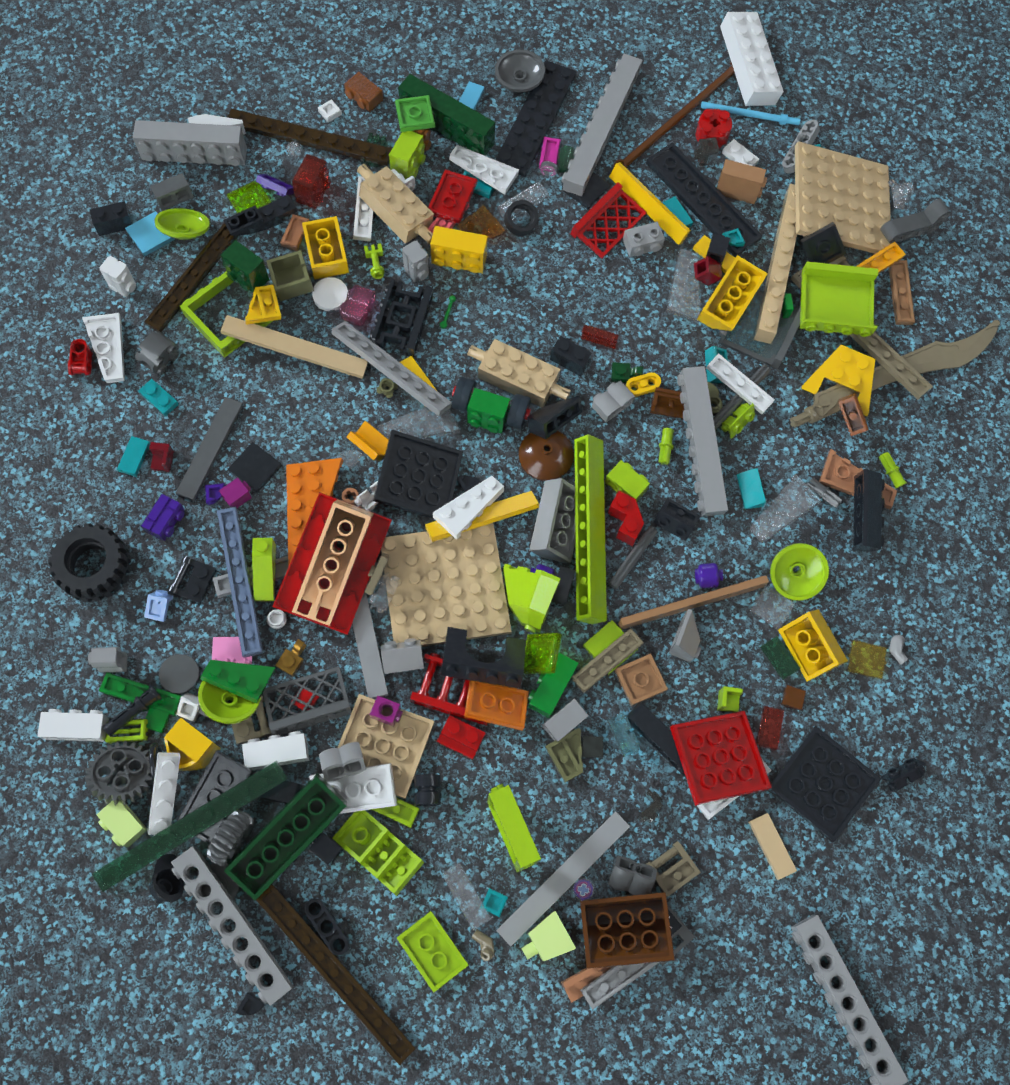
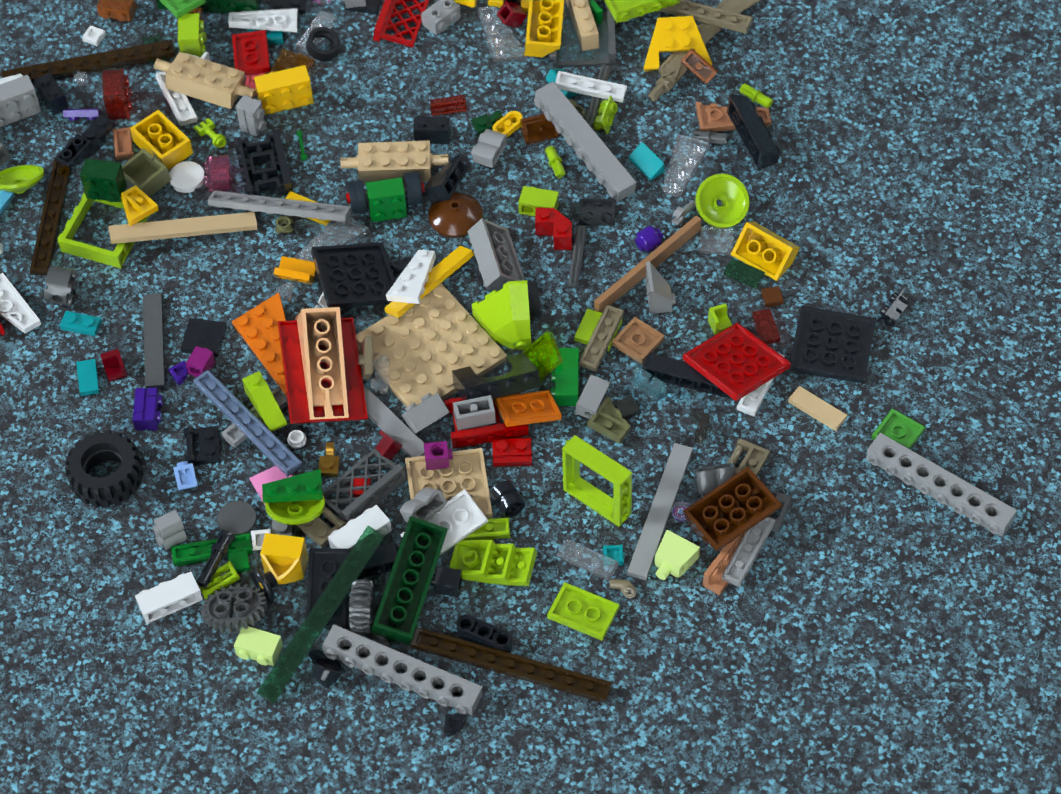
camera: 20 degrees left, 15 degrees down
white plate [148,752,180,835] -> none
clear neon green tile [226,180,271,214] -> none
lime brick [574,434,607,625] -> none
clear yellow piece [847,640,886,679] -> none
light grey arm [889,635,908,665] -> none
none -> black brick [34,72,69,116]
none -> dark red panel [375,430,403,461]
none -> light grey brick [453,395,496,431]
none -> light grey bar [671,200,696,226]
none -> bright green tile [871,408,926,450]

